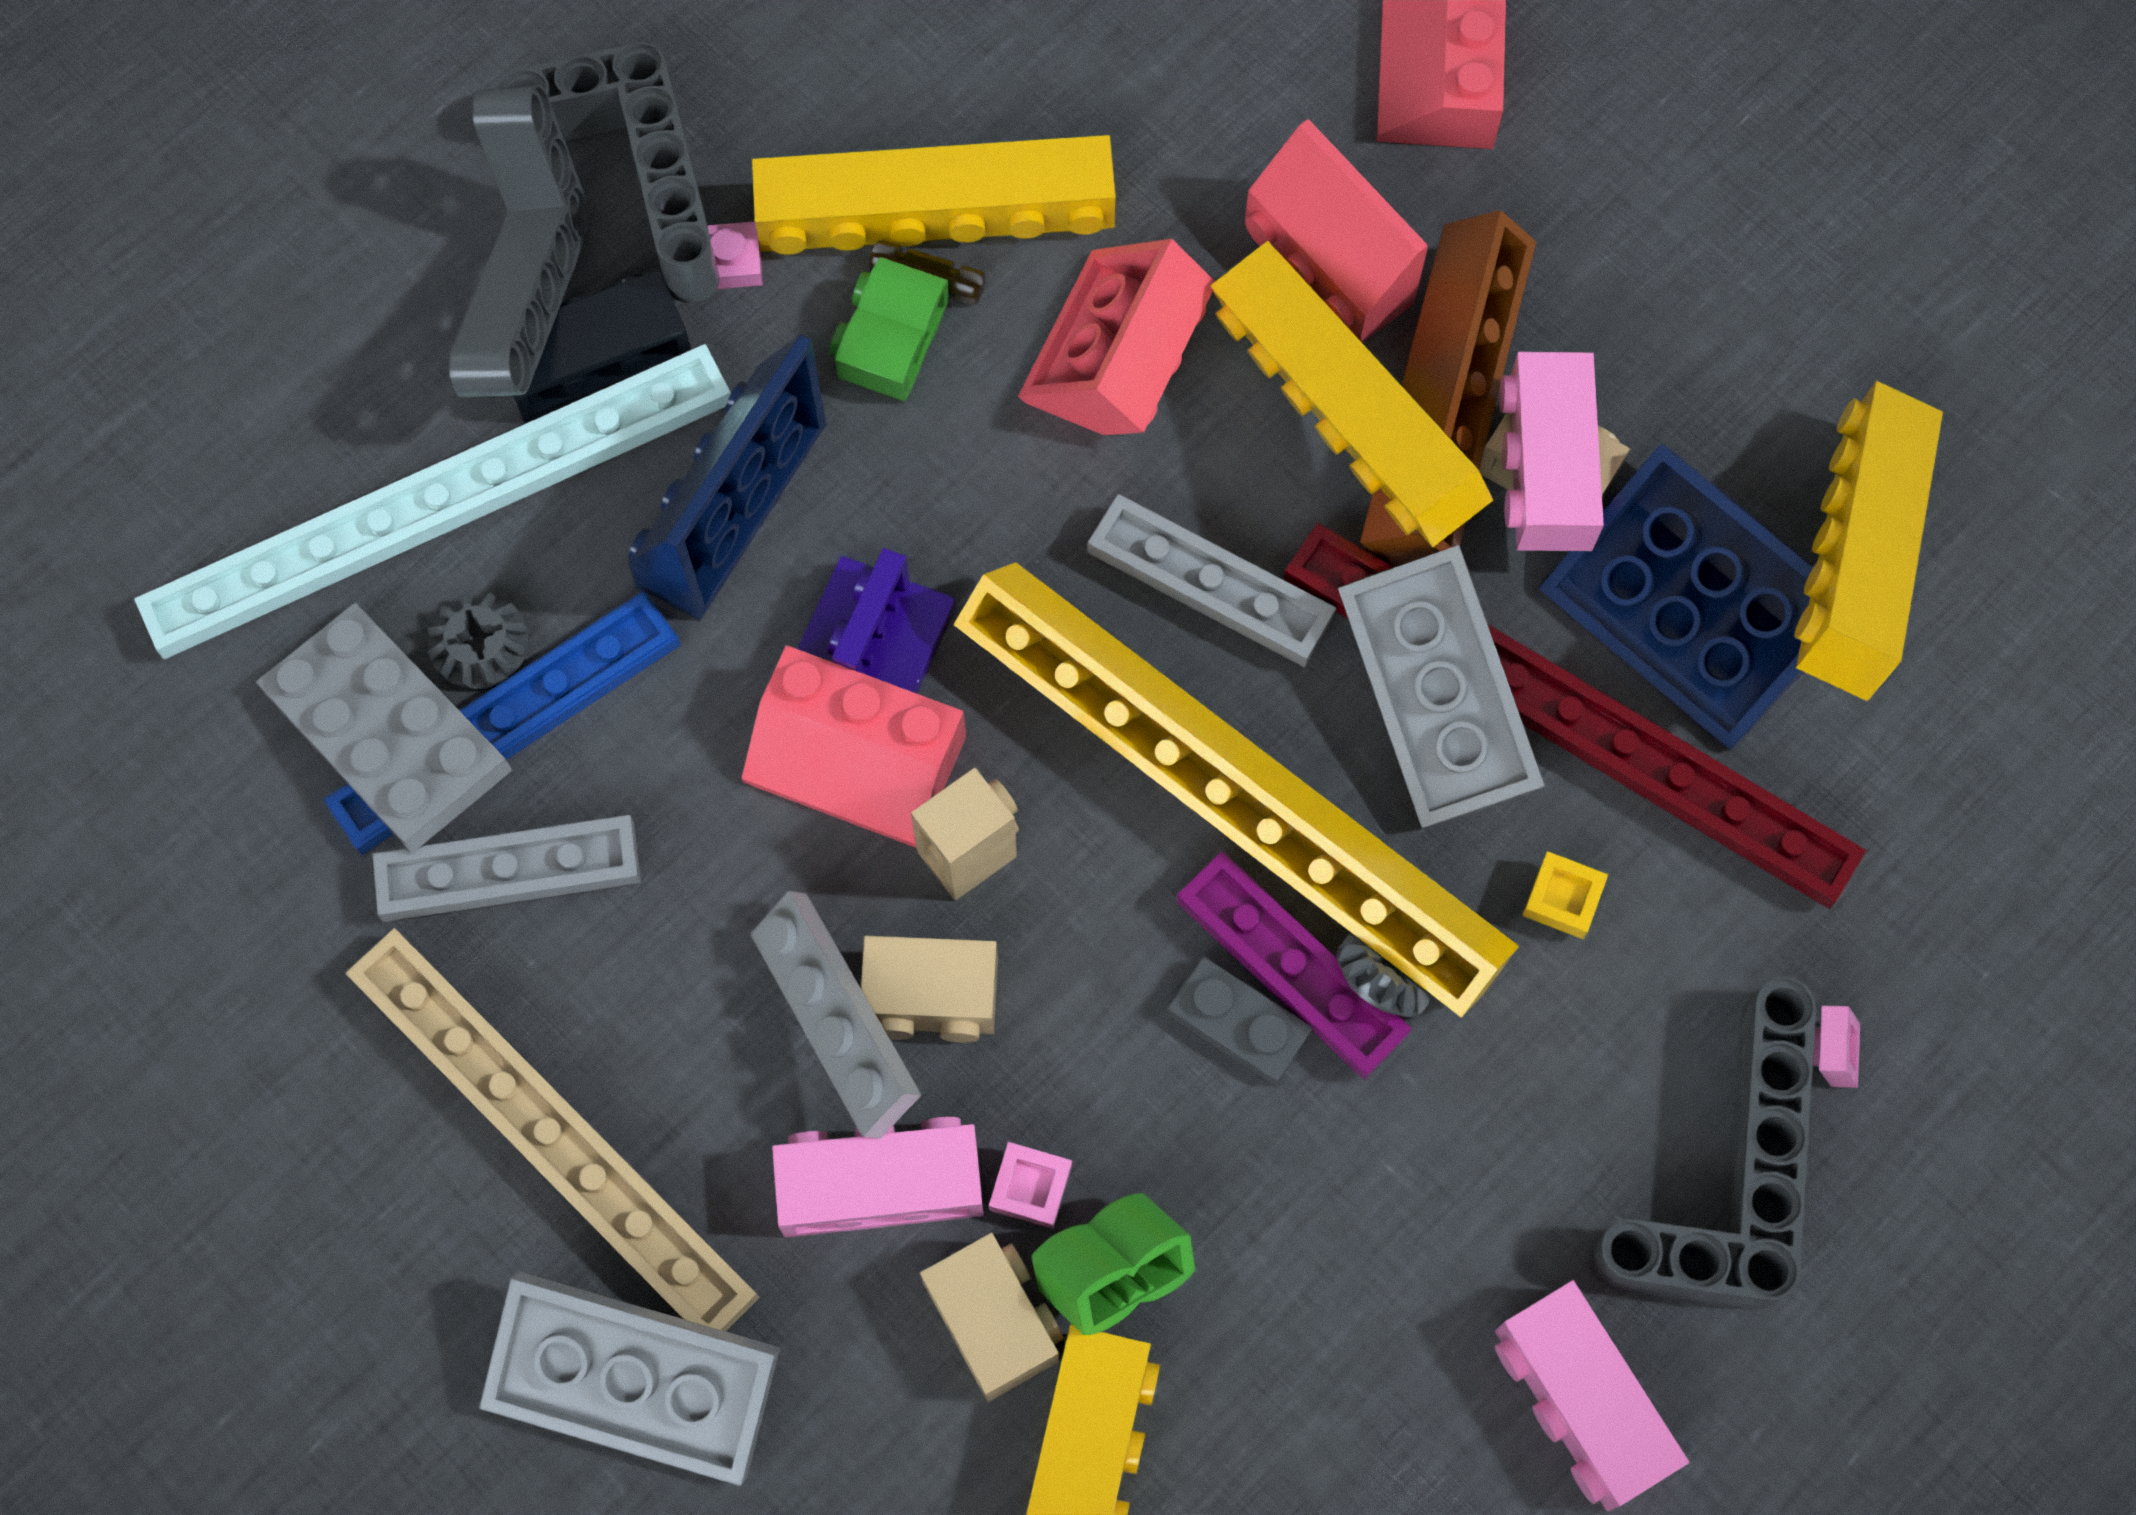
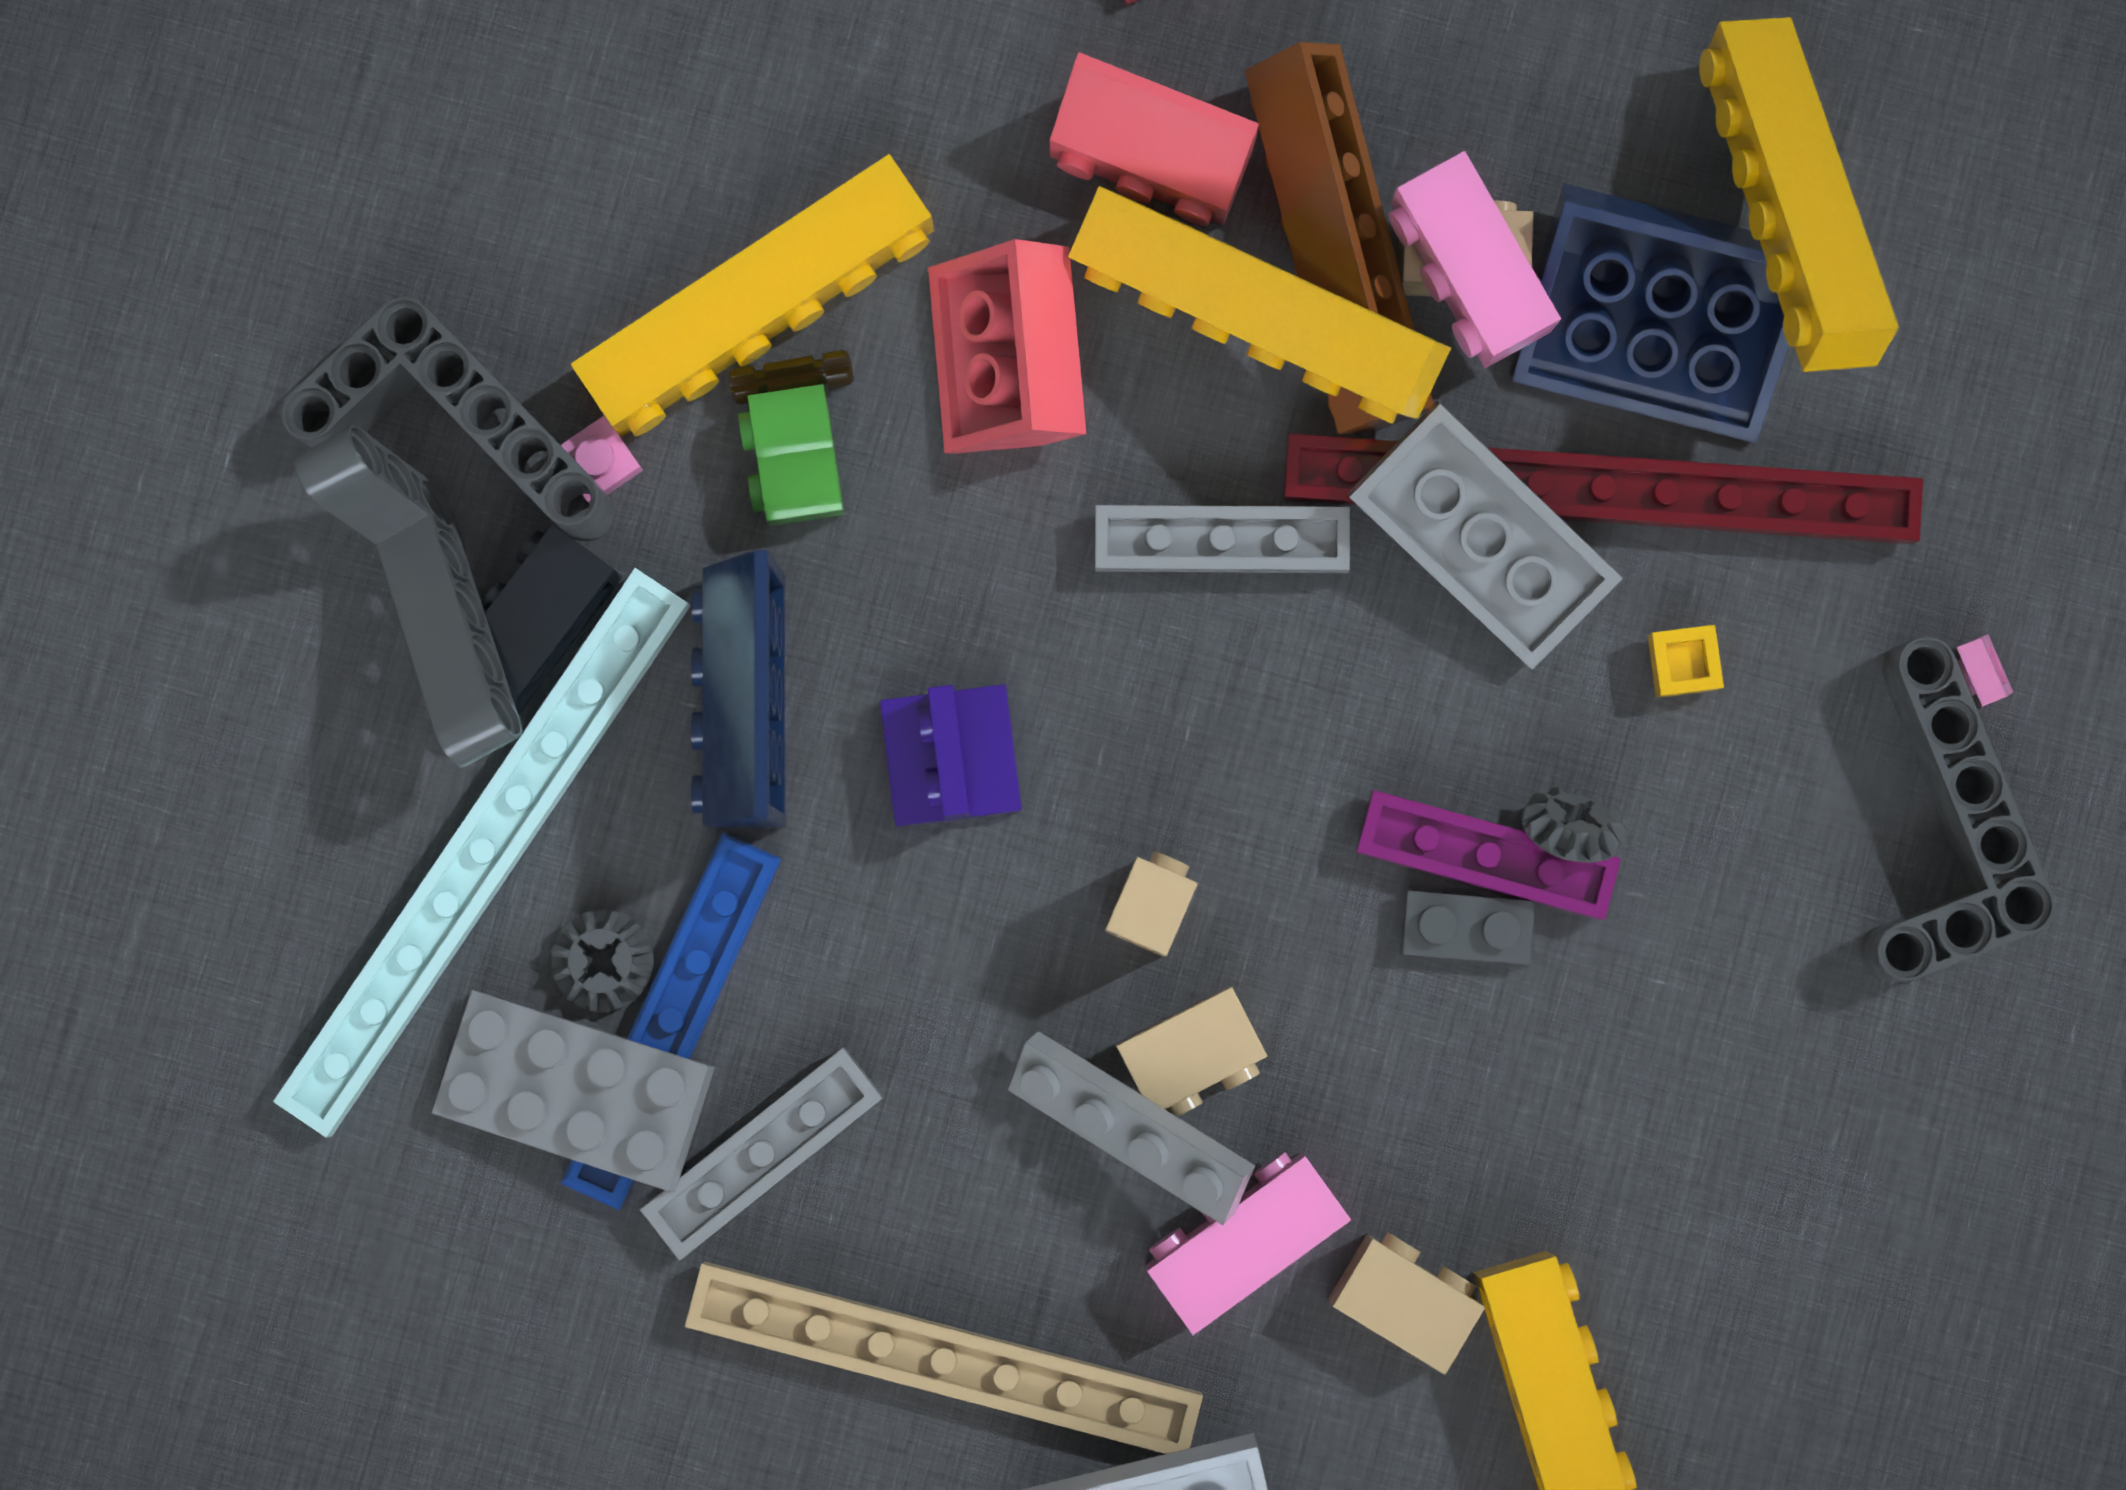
camera: 30 degrees left, 15 degrees up
coral slope [741,645,966,848] -> none
yellow brick [953,562,1519,1018] -> none
bright pink plate [989,1142,1072,1229] -> none
bright green brick [1032,1193,1195,1335] -> none
bright pink brick [1494,1280,1690,1512] -> none

